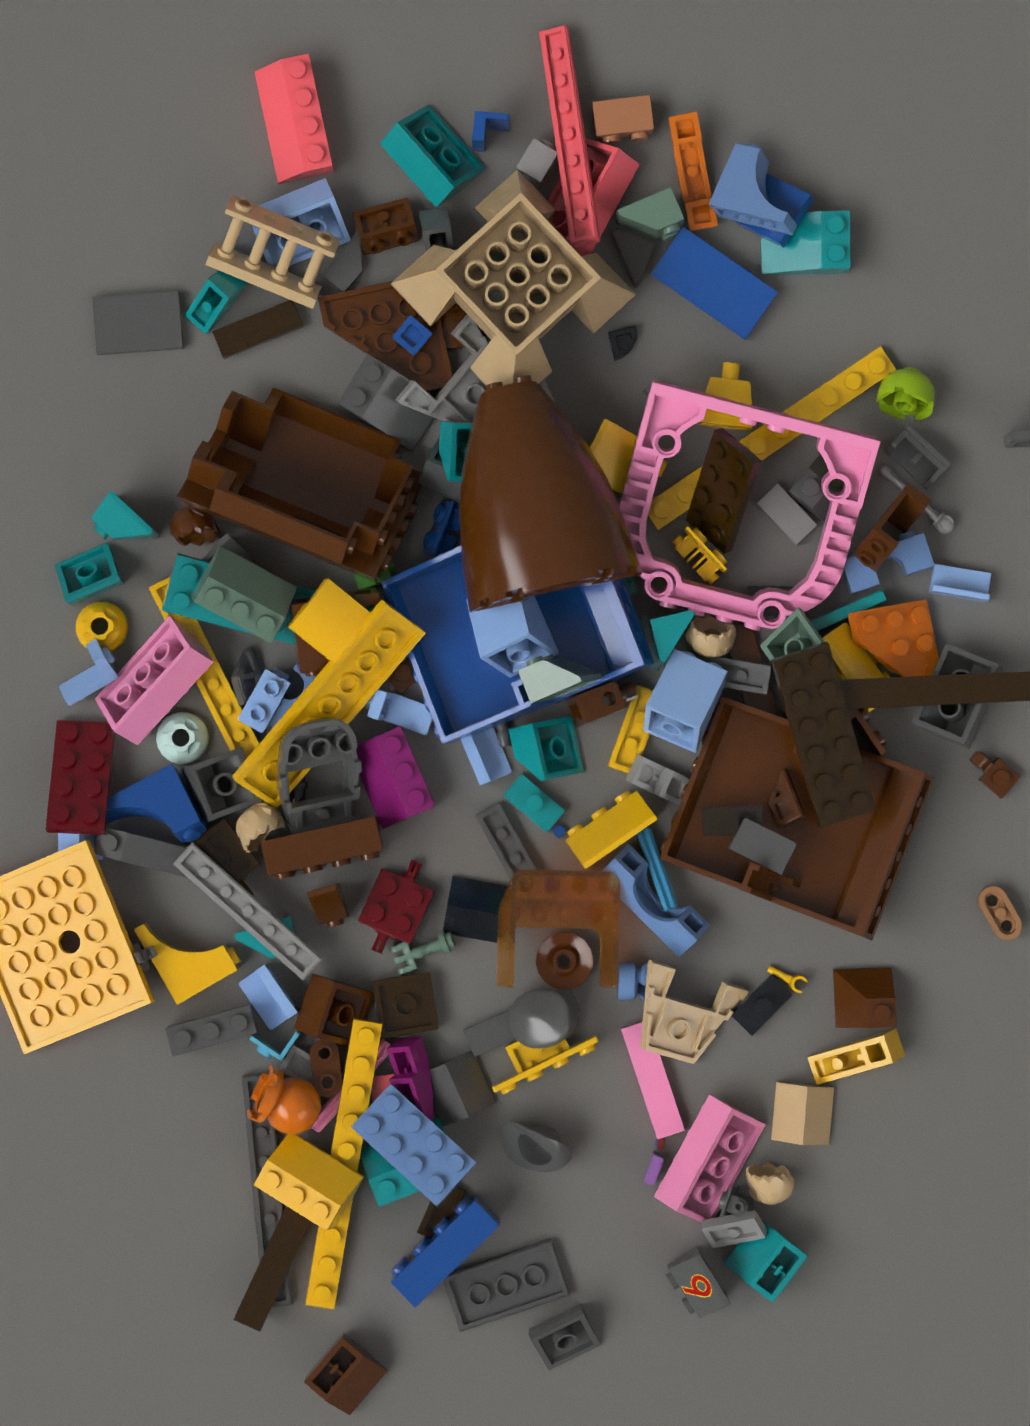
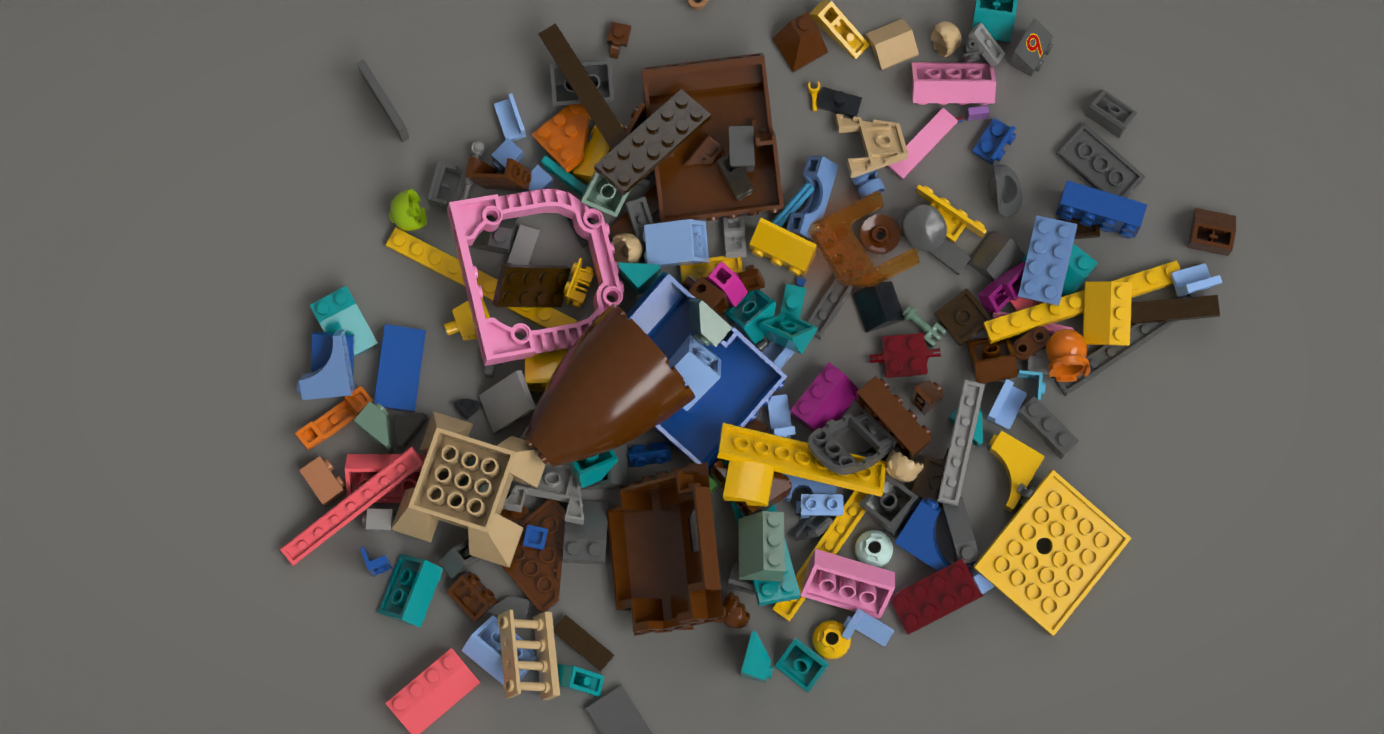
camera: 120 degrees left, 10 degrees down
none -> light grey tile [479,370,536,433]
none -> dark pink slope [705,261,748,308]
none -> reddish brown tile [738,264,765,292]
none -> teal slope [759,312,818,355]
none -> blue bracket [972,118,1016,166]
none -> light blue panel [1171,263,1222,297]

